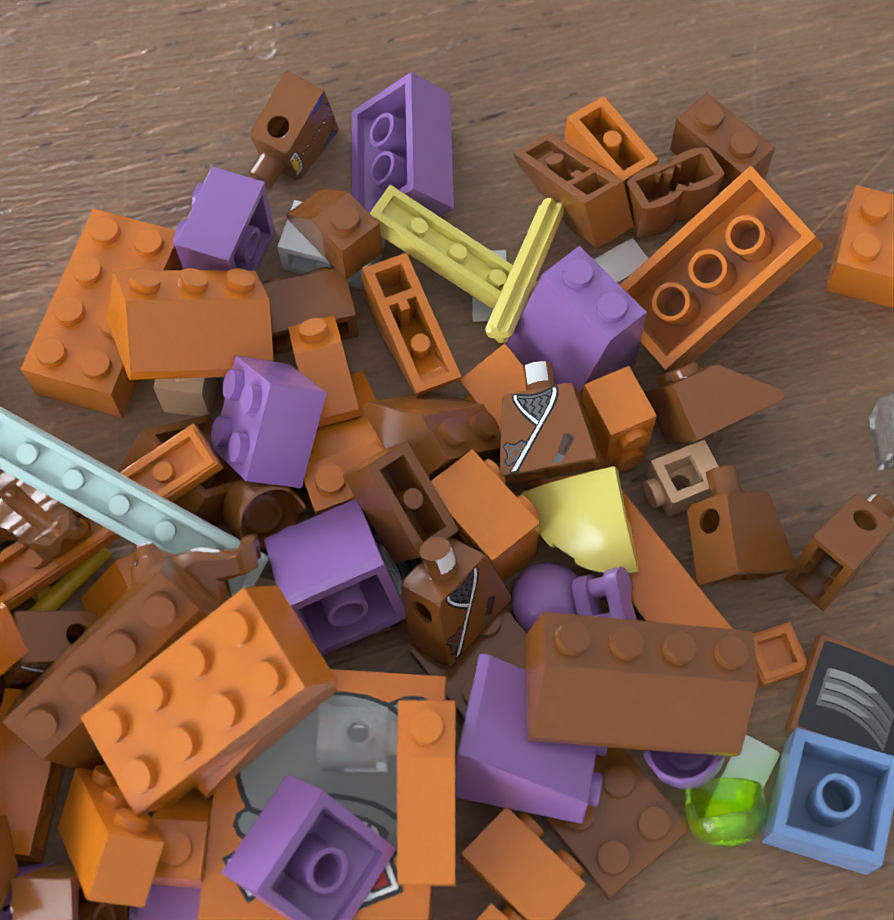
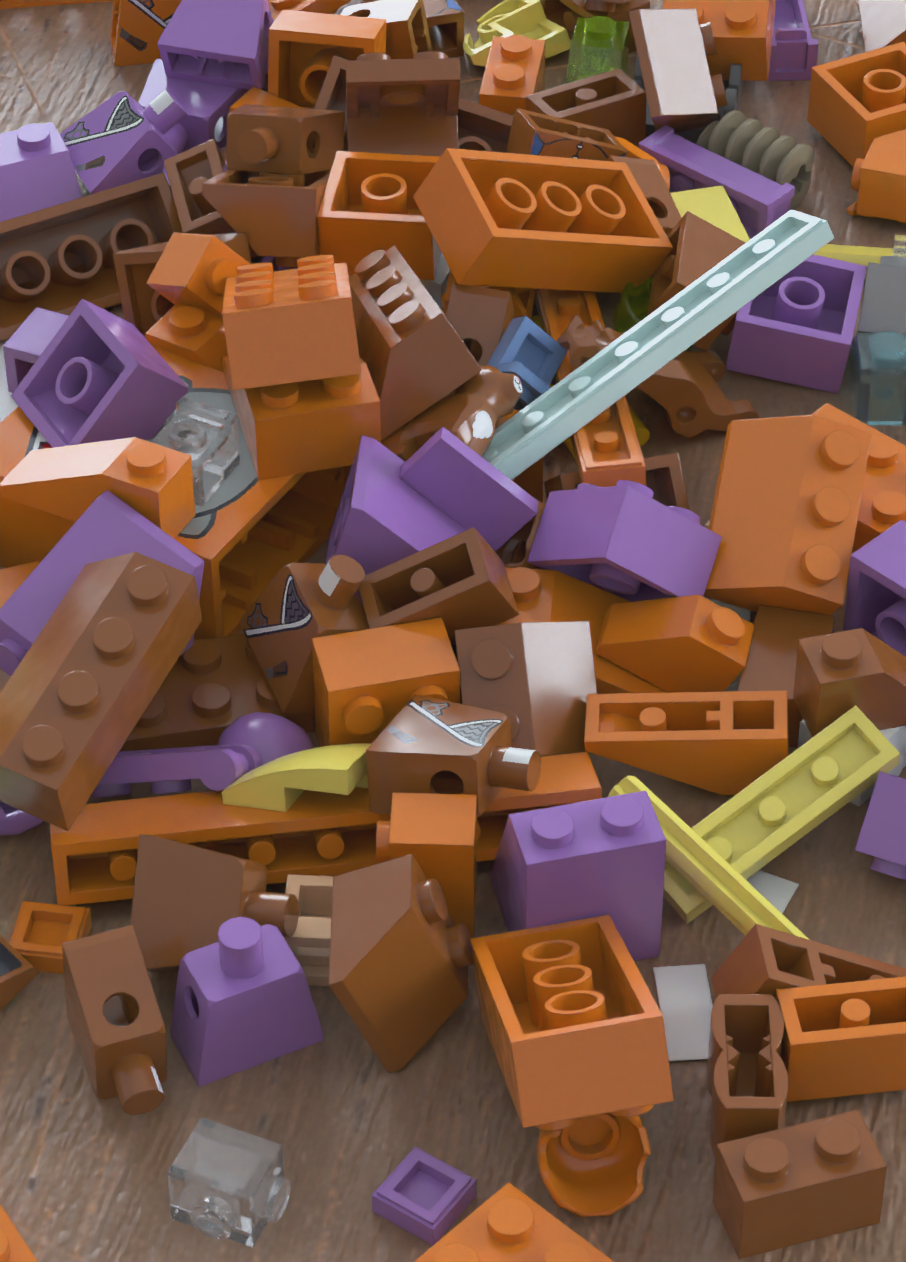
camera: 115 degrees right, 25 degrees down
none -> medium lavender torso [170,917,324,1087]
none -> medium lavender tile [372,1146,476,1245]
none -> medium lavender tile [399,427,539,551]
none -> medium blue bracket [487,316,568,411]

